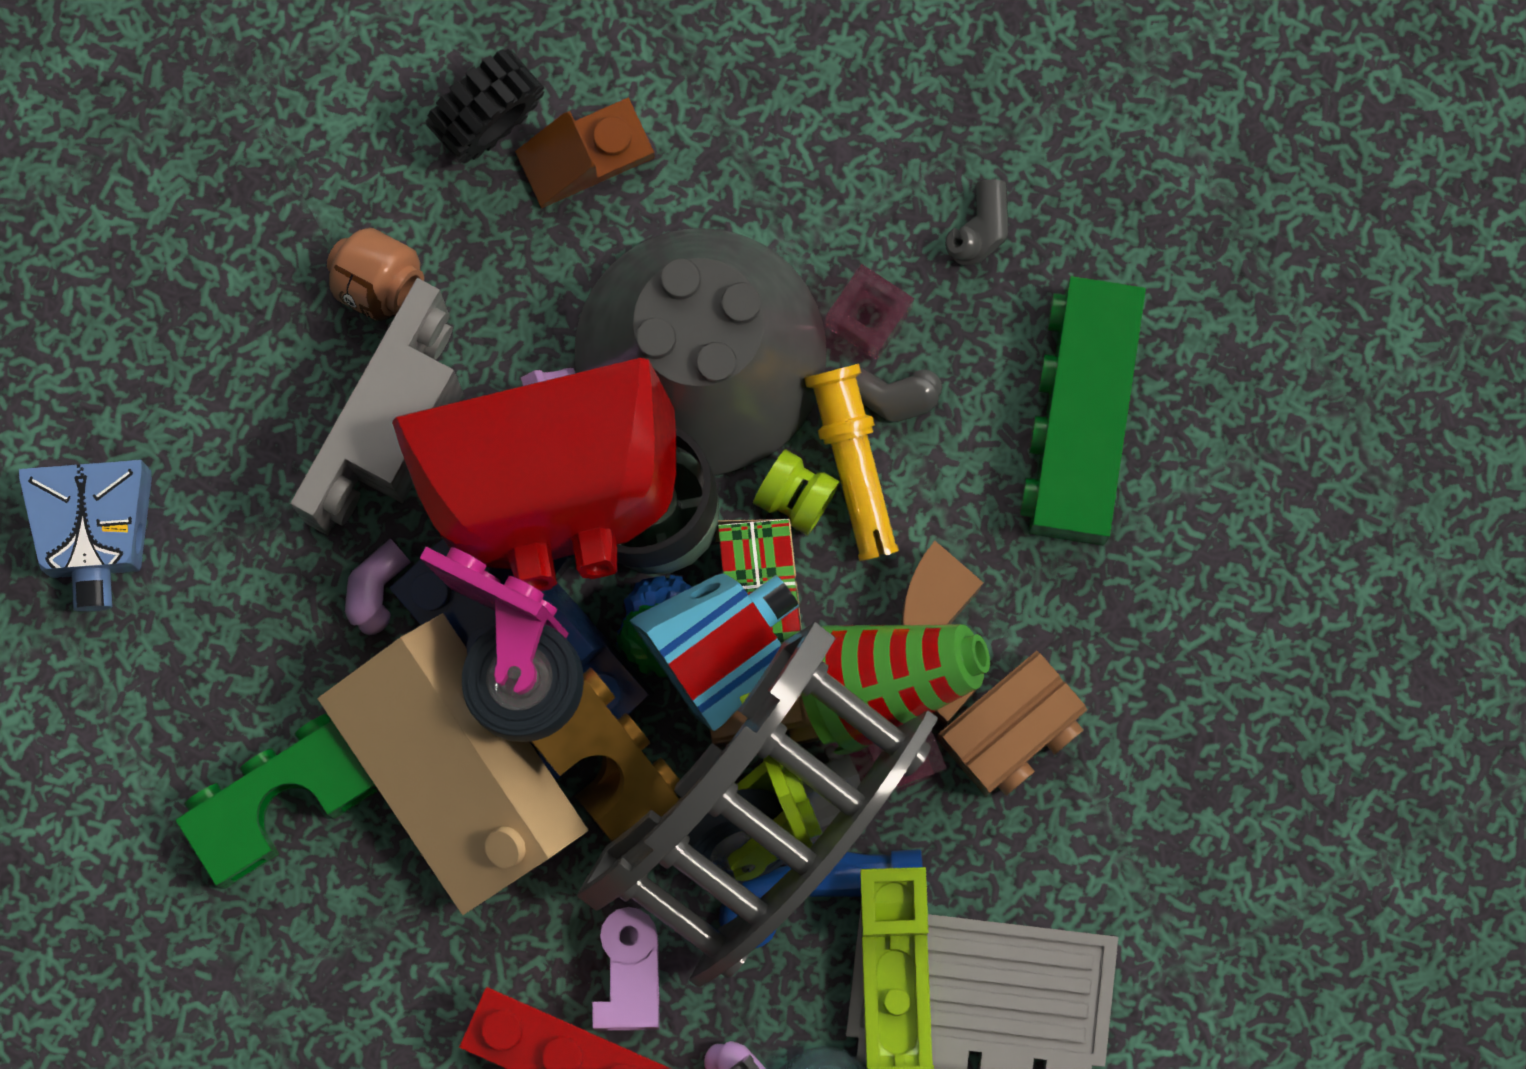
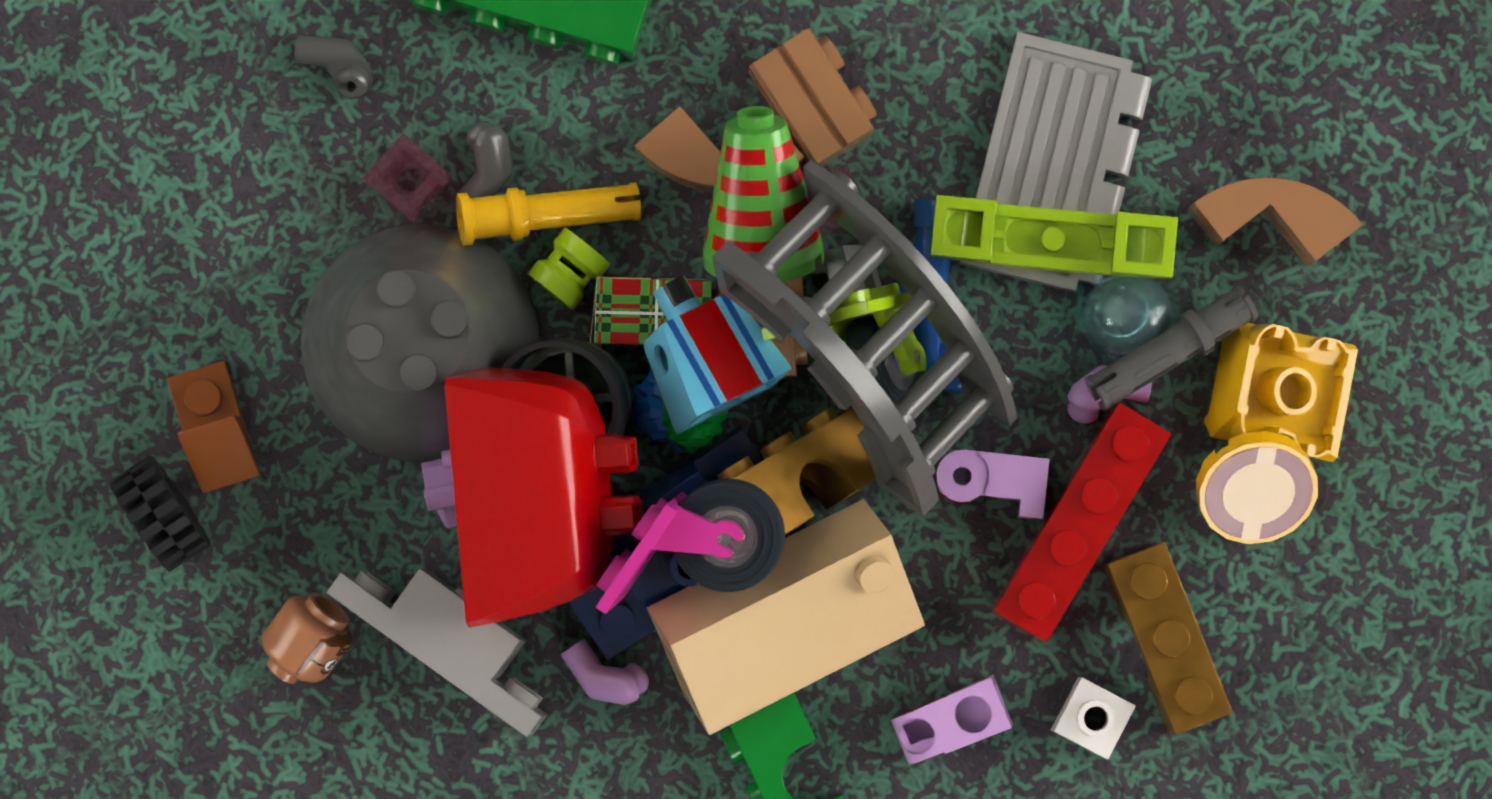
camera: 80 degrees left, 5 degrees up
none -> lavender leg [891,674,1013,765]

